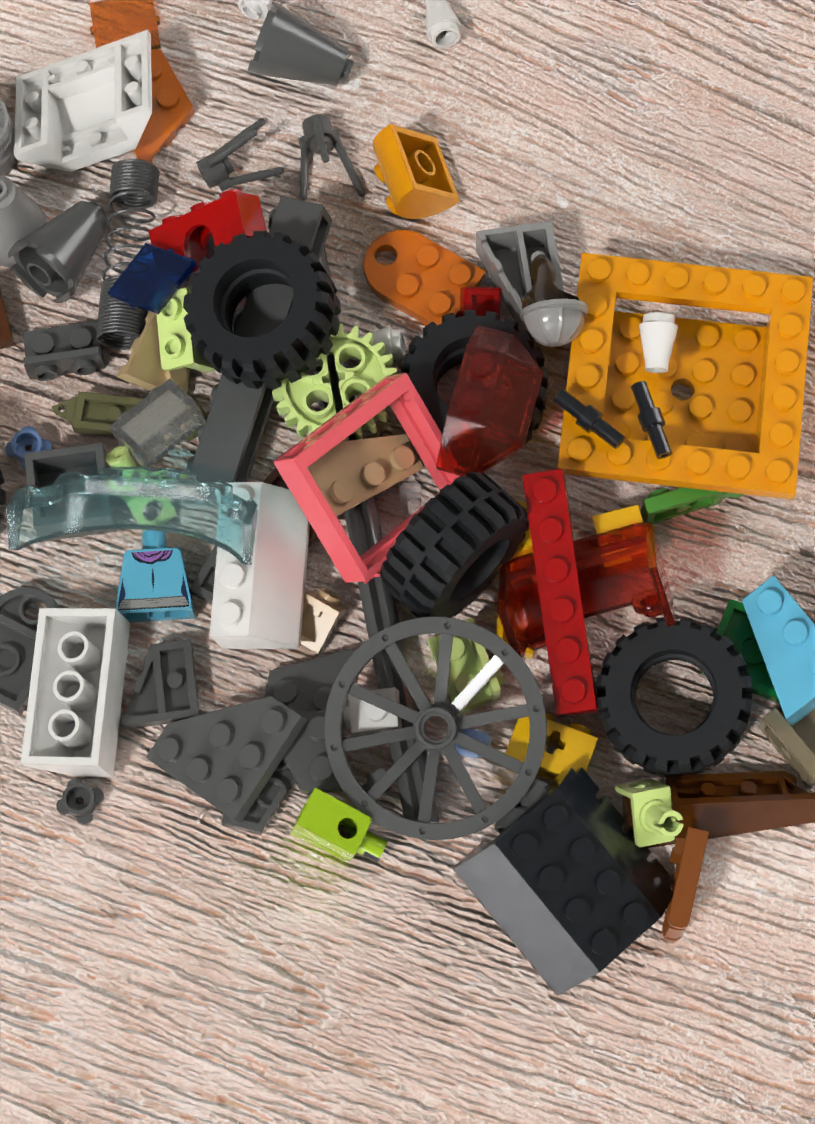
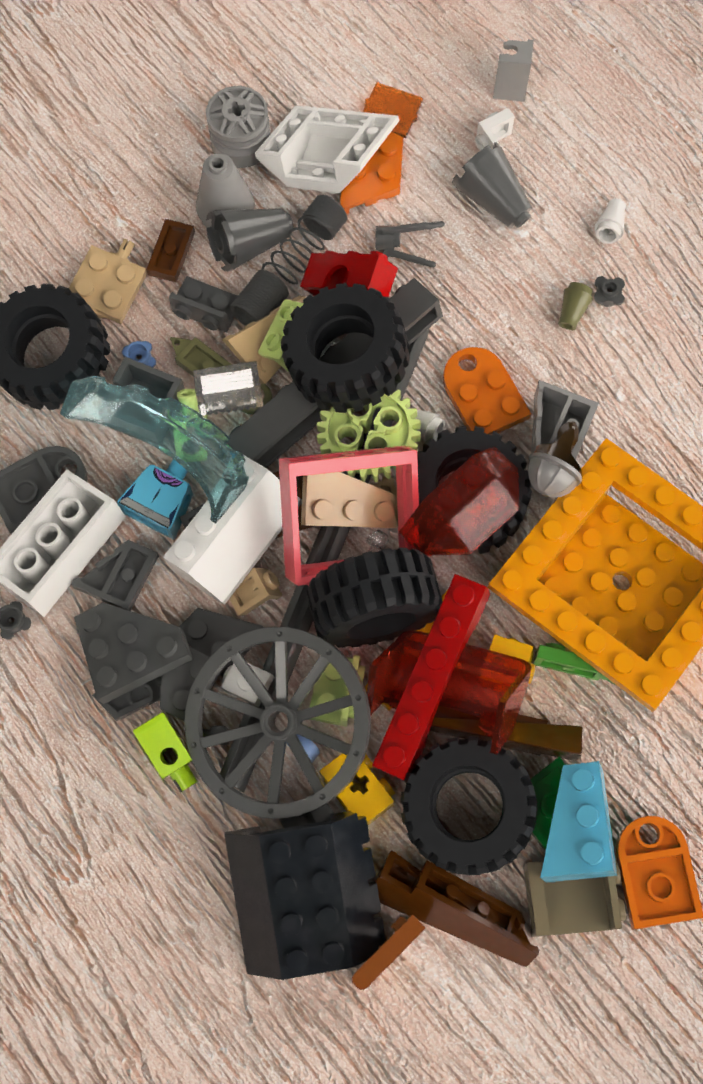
camera: 30 degrees right, 0 degrees up
clear blue piece [108,243,197,314] -> none
dark grey plant [298,114,366,200] -> none
light orange brick [373,124,460,219] -> none
red tile [460,287,501,320] -> none
black bar [554,389,625,449] -> none
yellowish green bracket [615,779,683,847] -> none
black bar [631,381,672,459] -> none
white cone [639,312,678,373] -> none
none -> reddish brown wedge [430,698,582,761]
none -> olive cone [558,282,593,330]
none -> dark grey plate [594,276,625,307]

